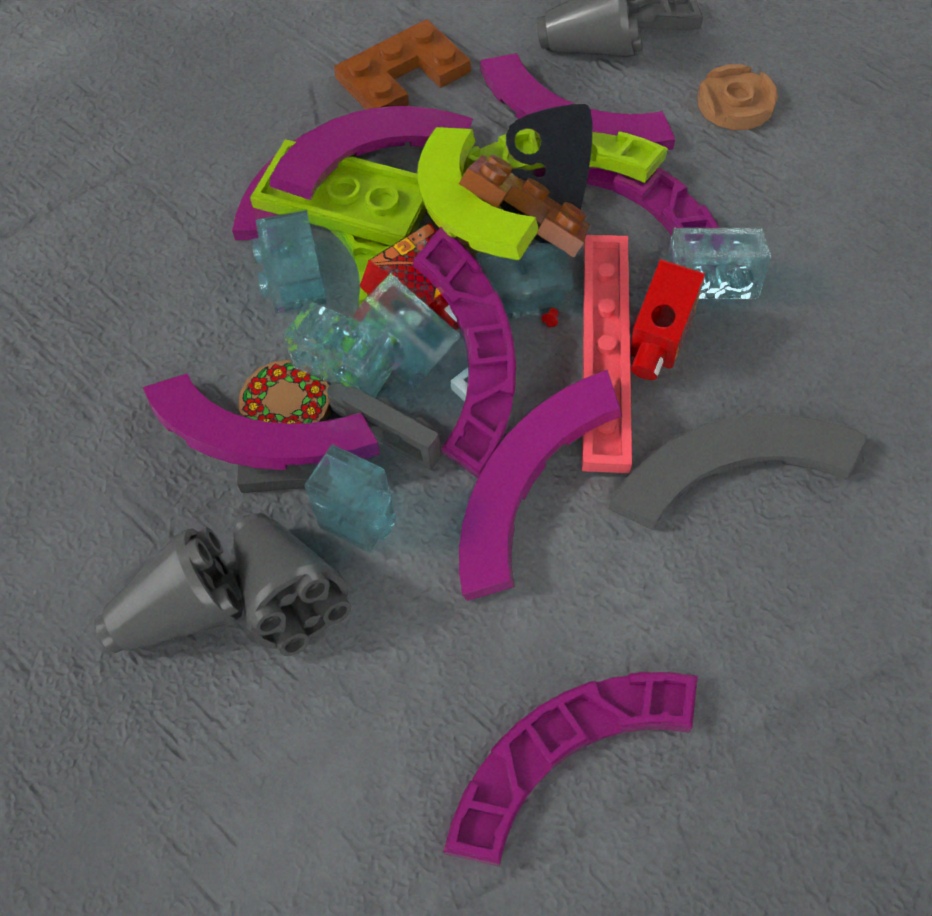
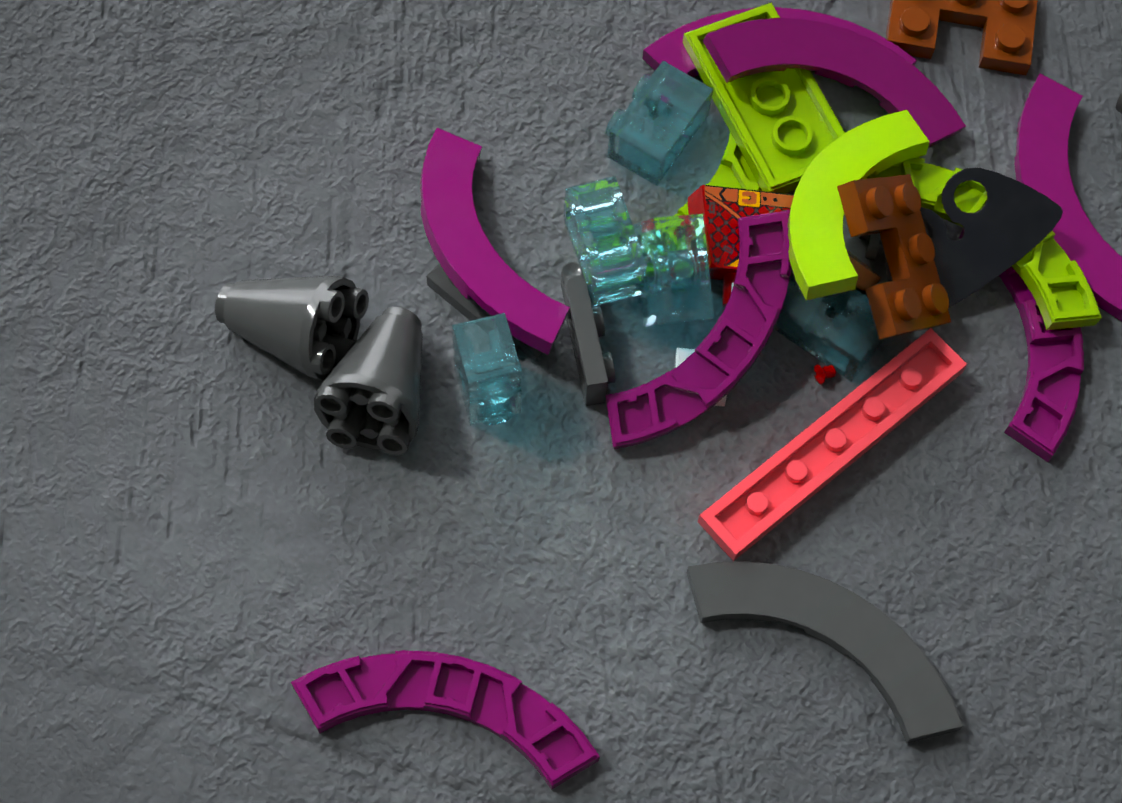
camera: 40 degrees right, 5 degrees up
tile [239,360,332,424] -> none
magenta tile [459,369,622,601] -> none
red torso [630,259,705,380] -> none
clear light blue brick [667,228,771,299] -> none

